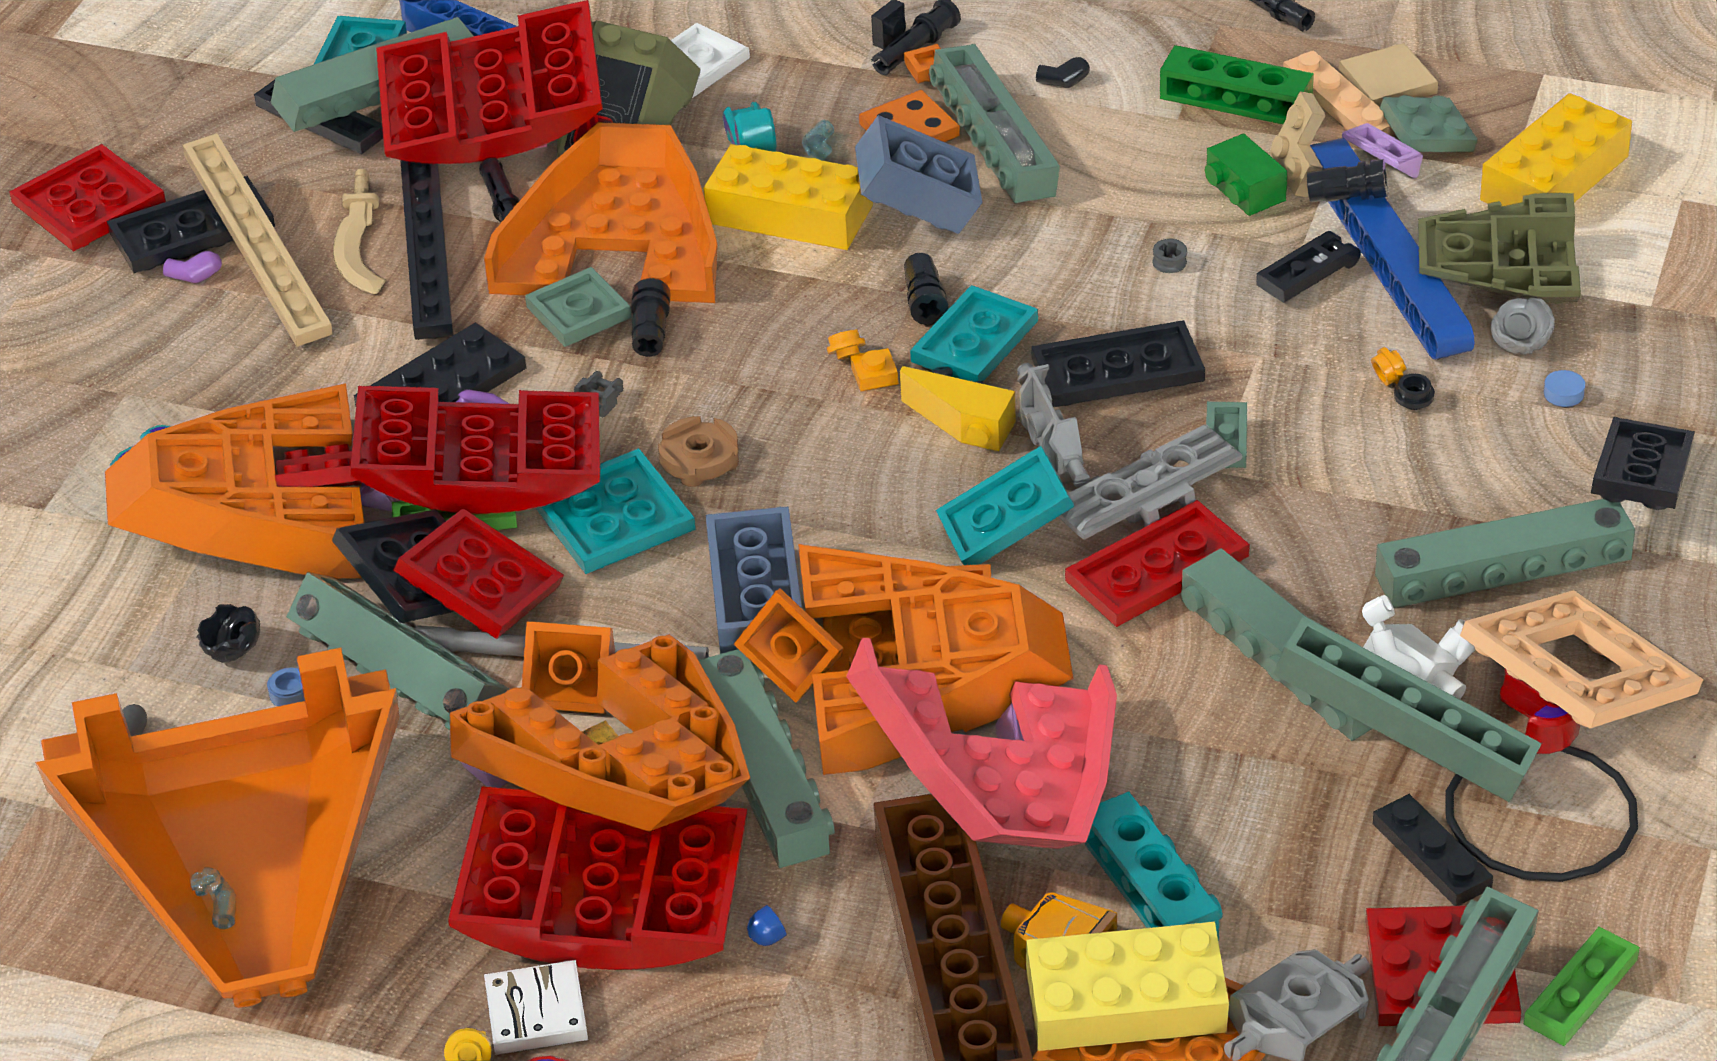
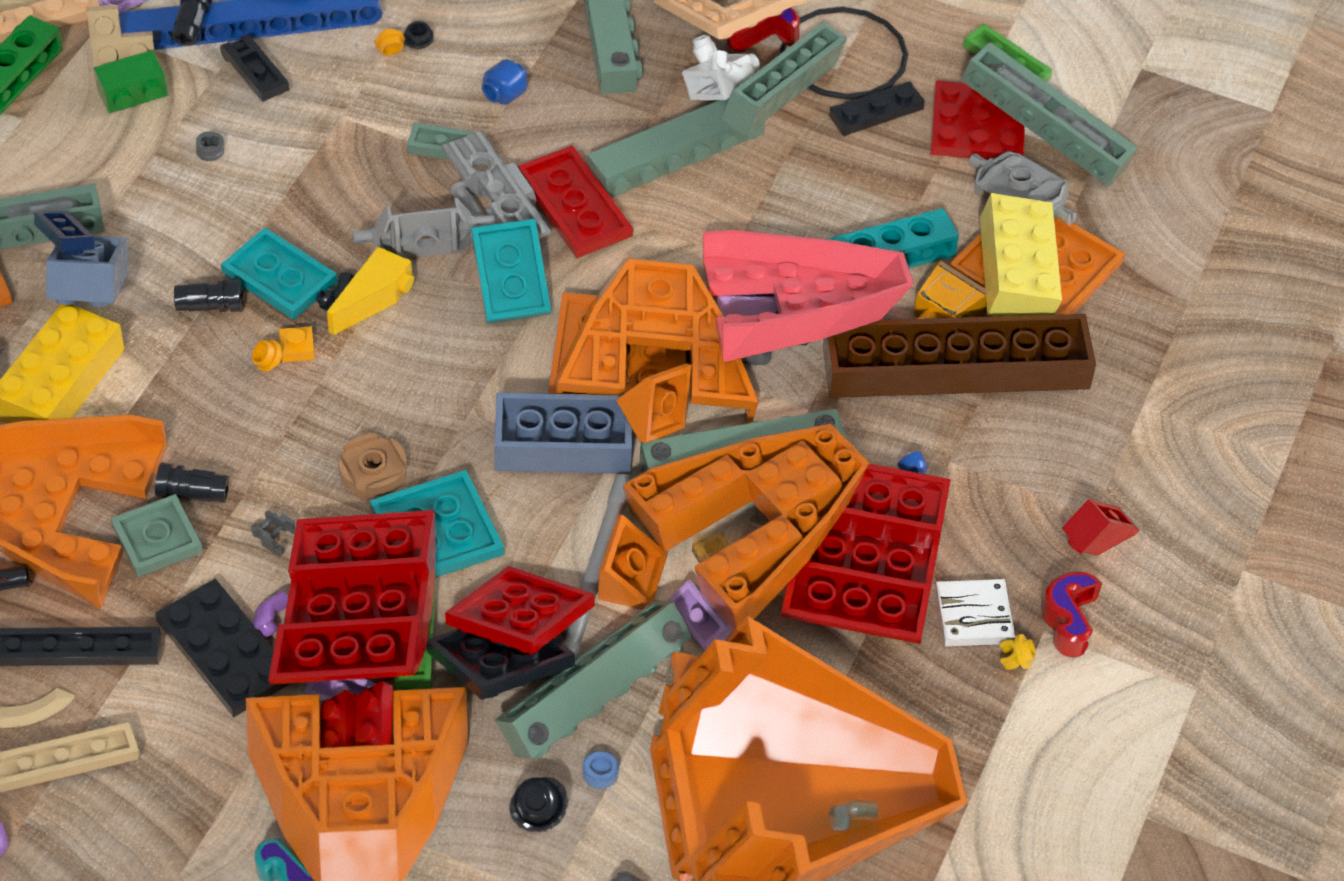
camera: 90 degrees left, 10 degrees up
black plate [1031,320,1205,407] -> none
none -> dark blue plate [34,211,94,255]
none -> blue head [482,59,527,105]

